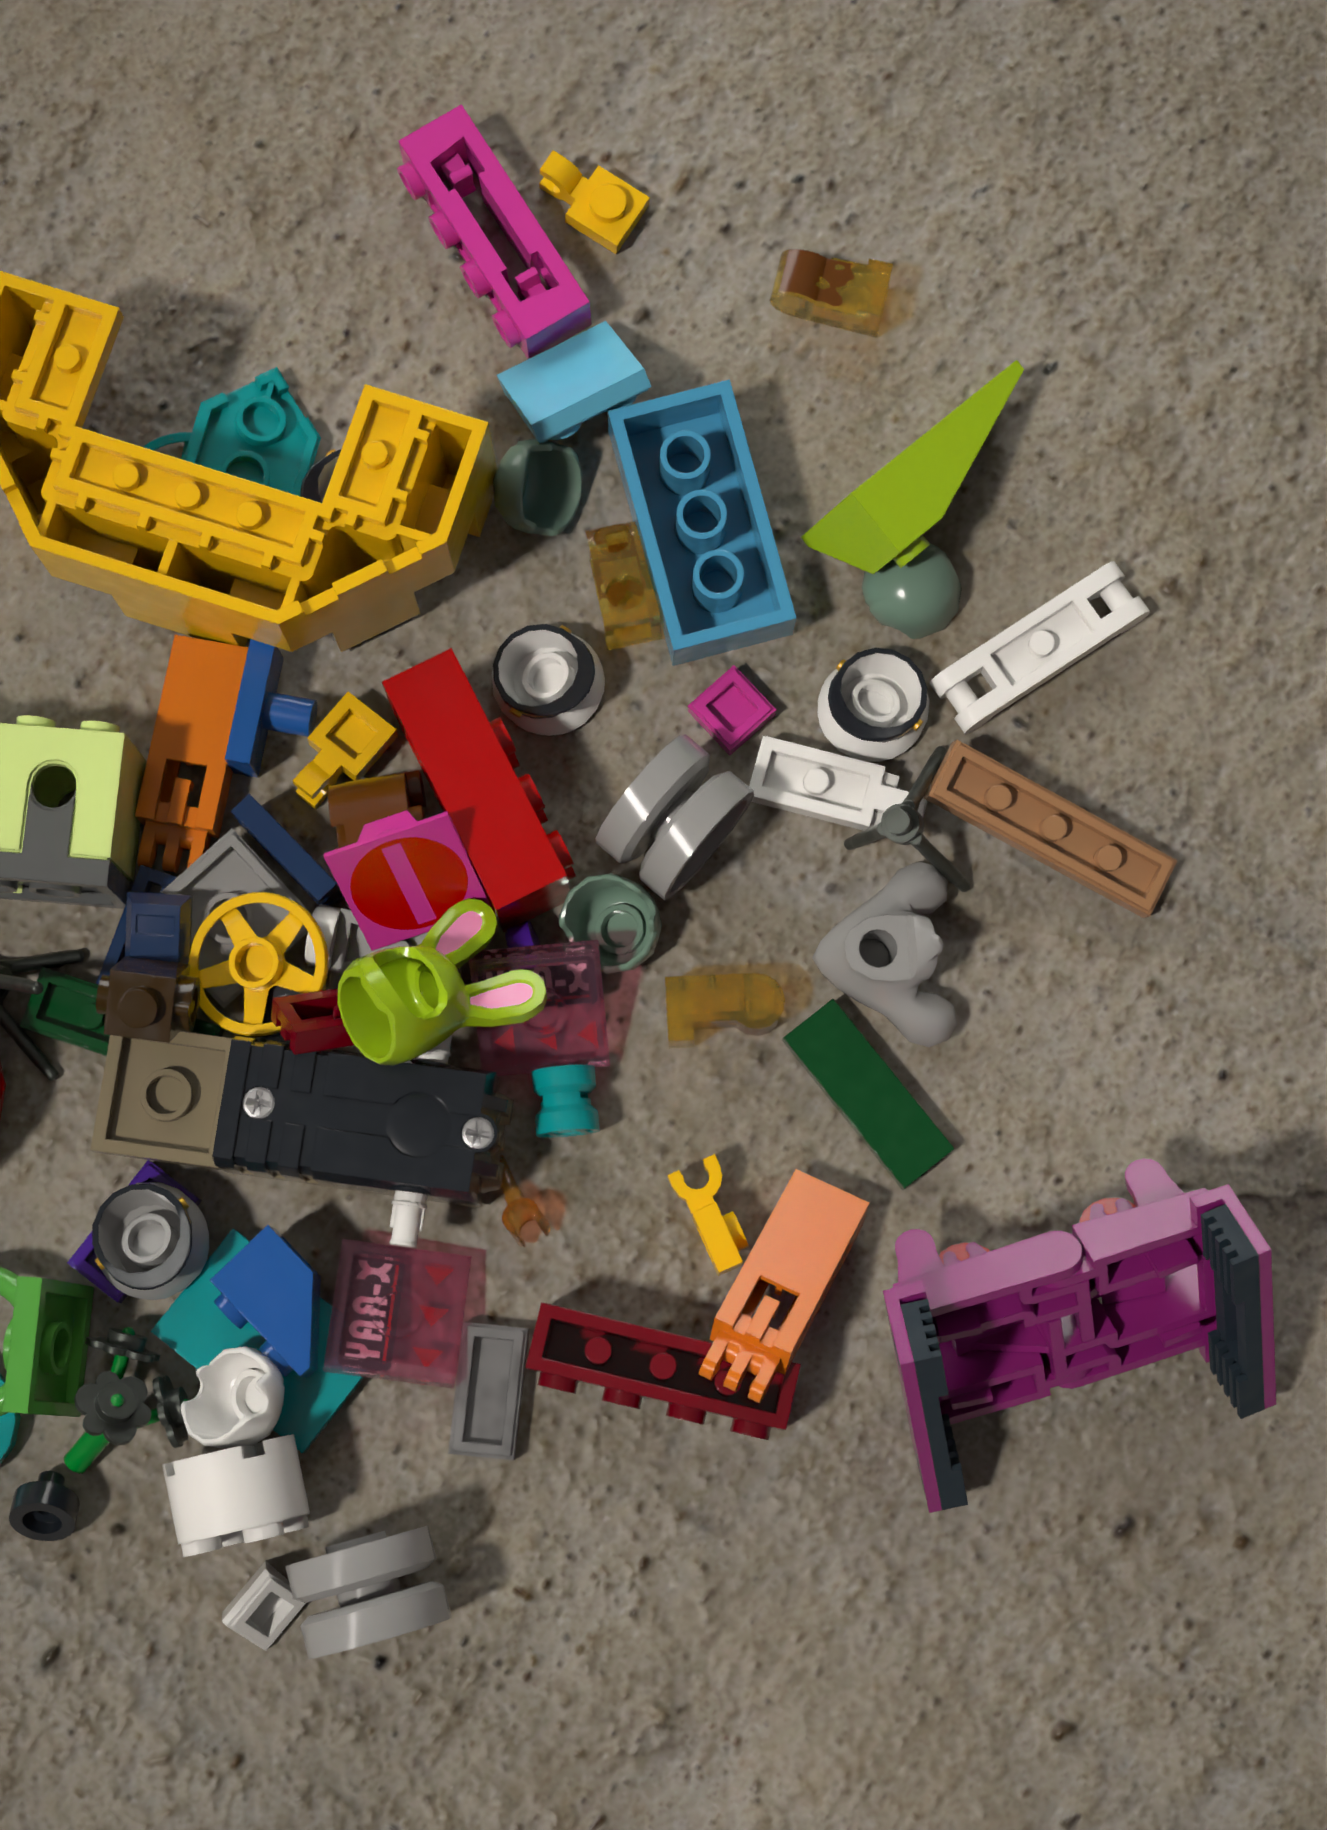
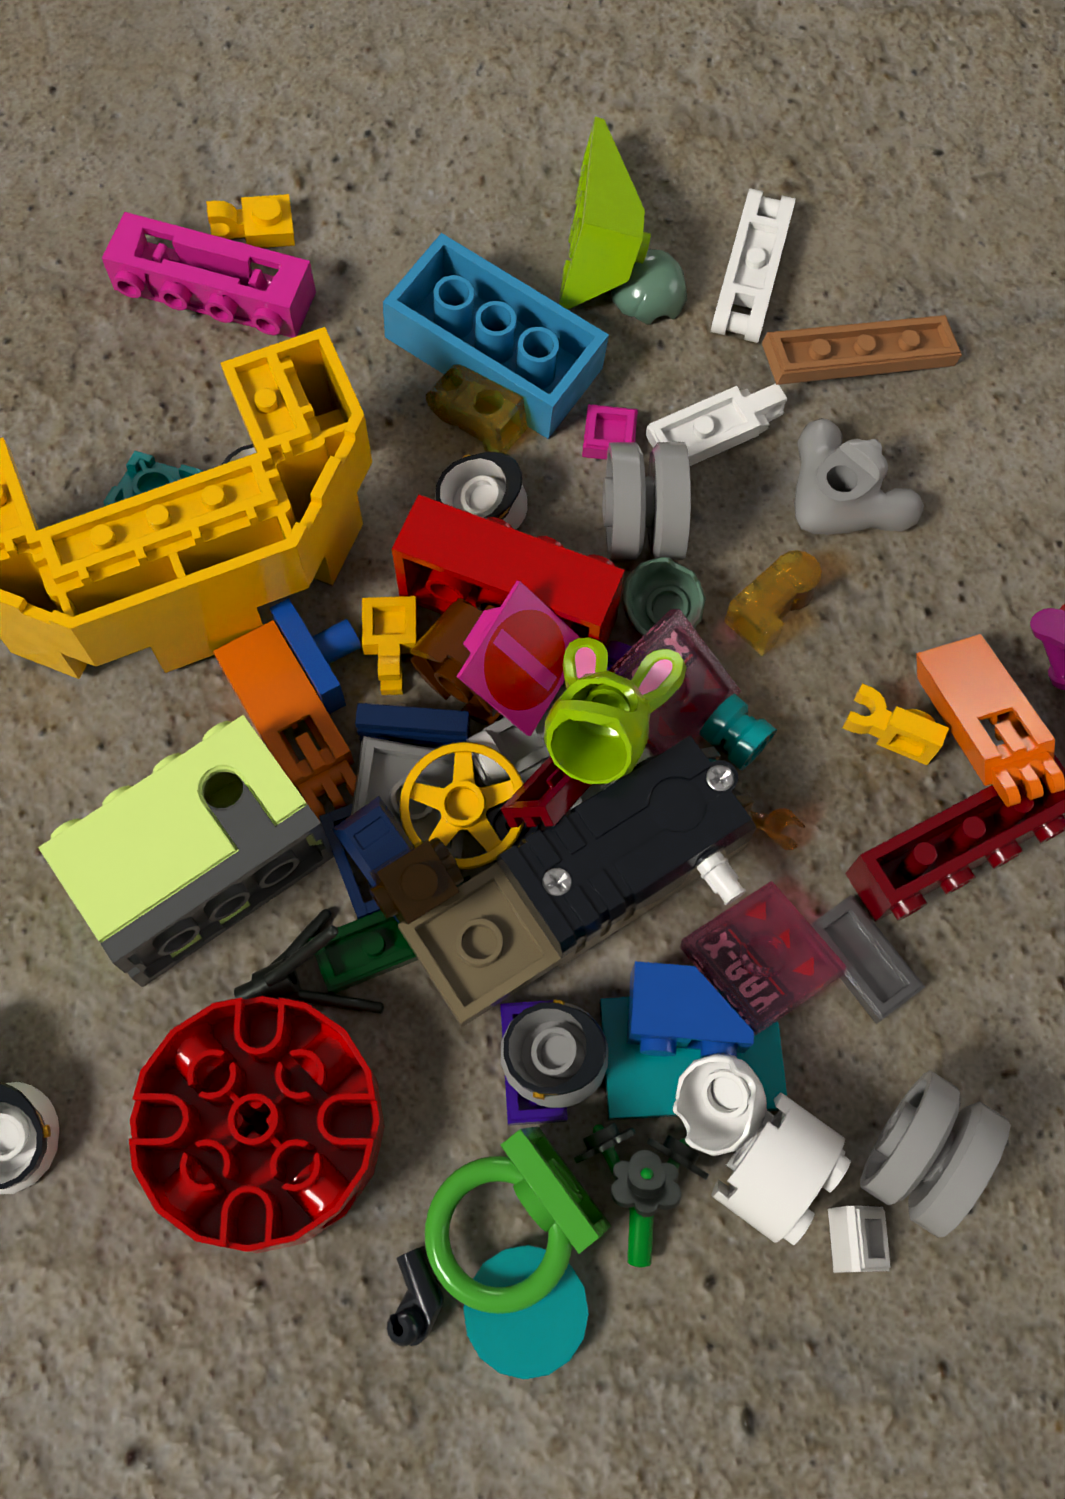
camera: 45 degrees left, 10 degrees down
black tile [9,1471,80,1541] -> none
sand green hair [493,439,583,536] -> none
medium azure tile [497,321,652,443] -> none
clear yellow leg [769,249,893,338] -> none
dark green tile [782,998,955,1190] -> none
white piece [817,648,930,762] -> none
pearl dark grey plant [844,746,971,892] -> none

